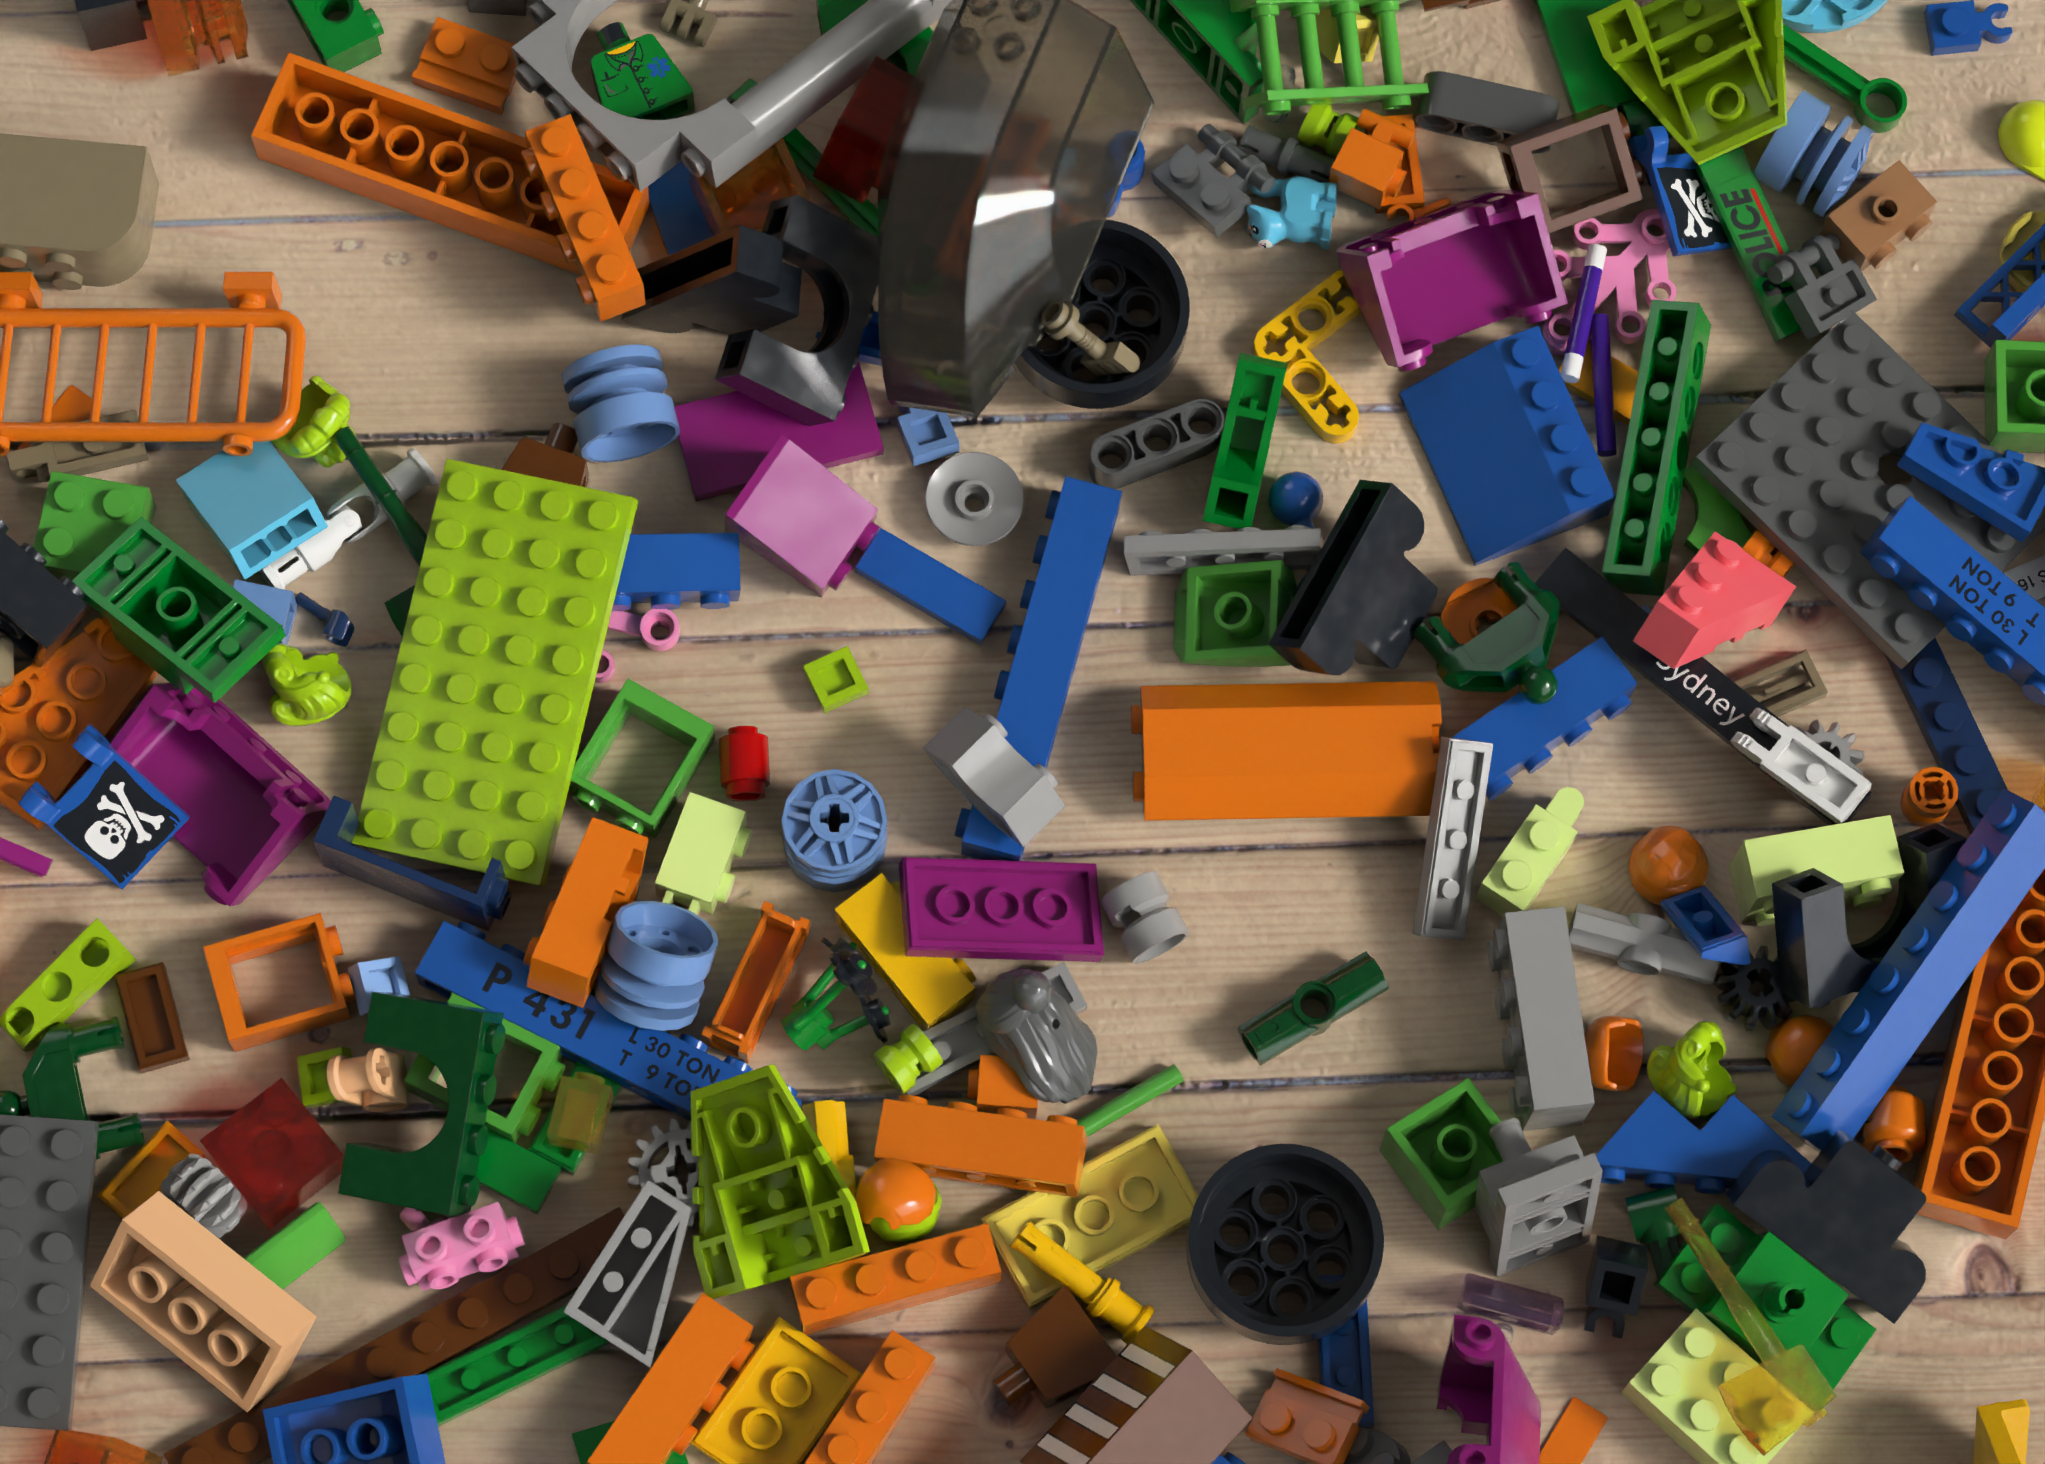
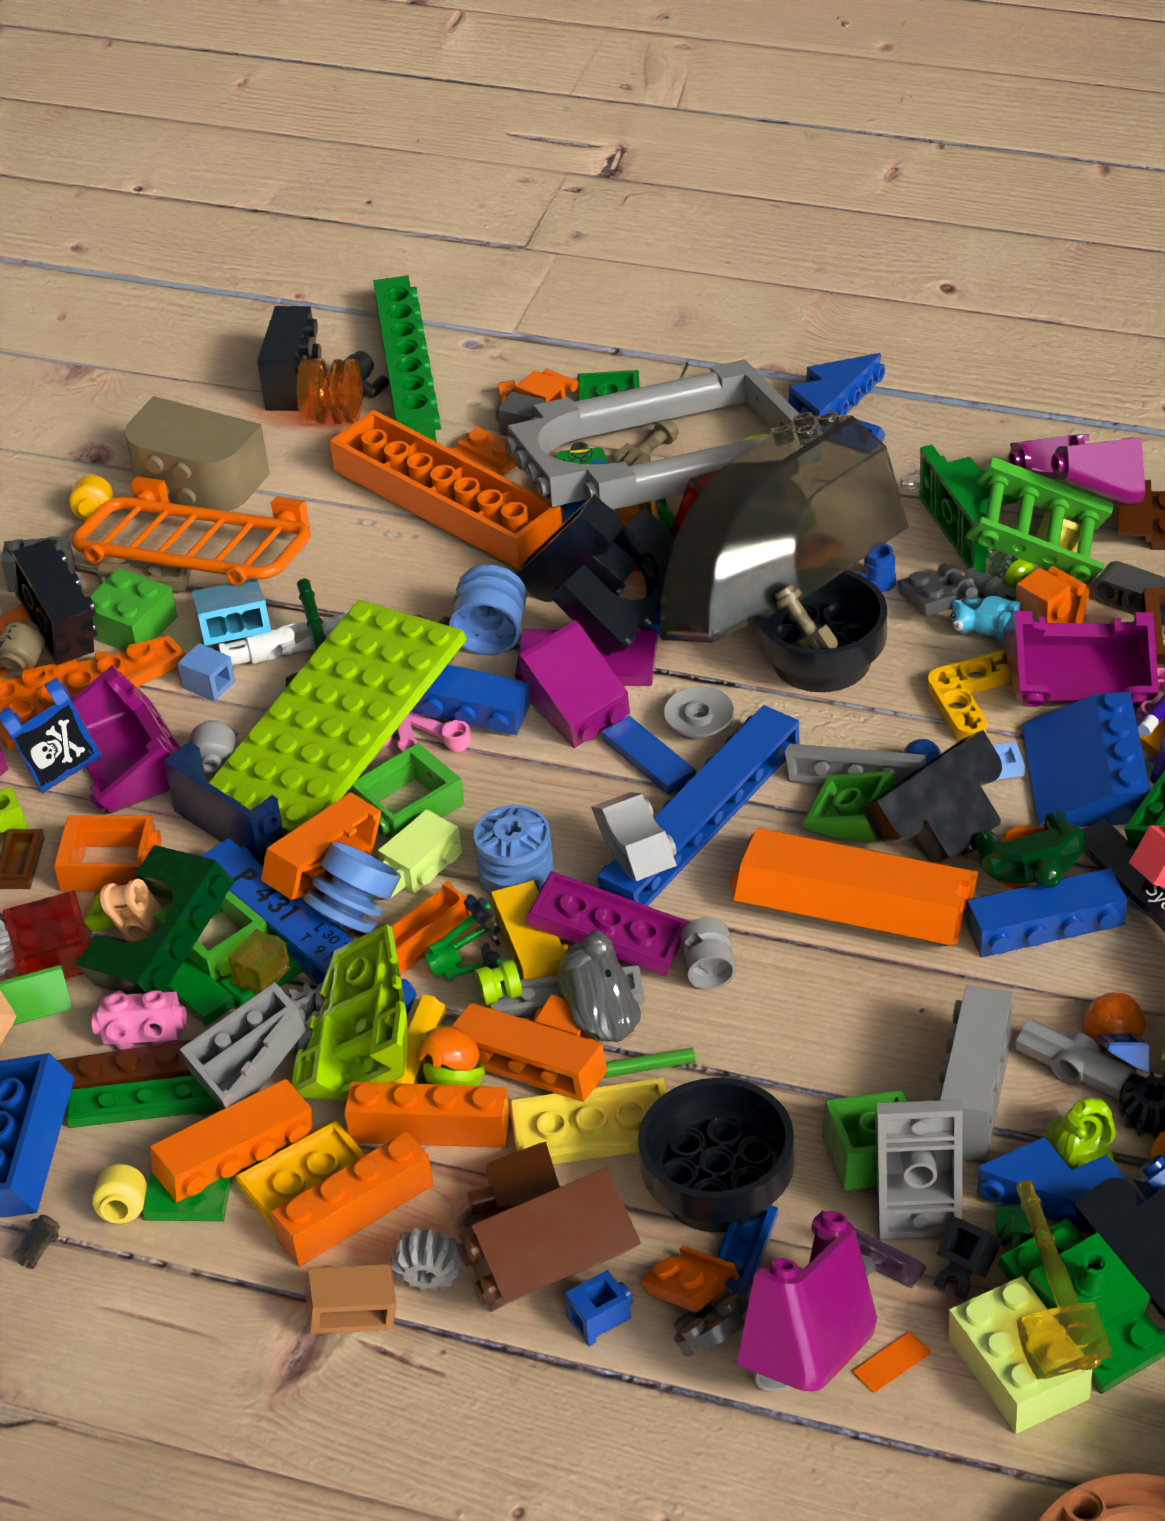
camera: 30 degrees right, 30 degrees down
green brick [72,516,285,703] -> none
lime hair [262,643,352,727] -> none
lime hair [271,375,356,468] -> none
dark blue hand [295,592,355,647] -> none
orange brick [521,114,646,322] -> none
red brick [719,726,770,802] -> none
lime plate [803,646,869,714] -> none
medium blue plate [894,378,959,466] -> none
yellow pin [1010,1221,1155,1344] -> none
dark grey beam [1089,399,1224,489] -> none
green arch [1203,353,1288,529] -> none
dark green piece [1238,951,1389,1066] -> none
light grey tile [1413,737,1493,941] -> none
yellowish green brick [1475,787,1584,916] -> none
orange hair [1584,1016,1644,1092] -> none
none -> light grey head [190,720,236,773]
none -> light blue plate [993,741,1025,780]

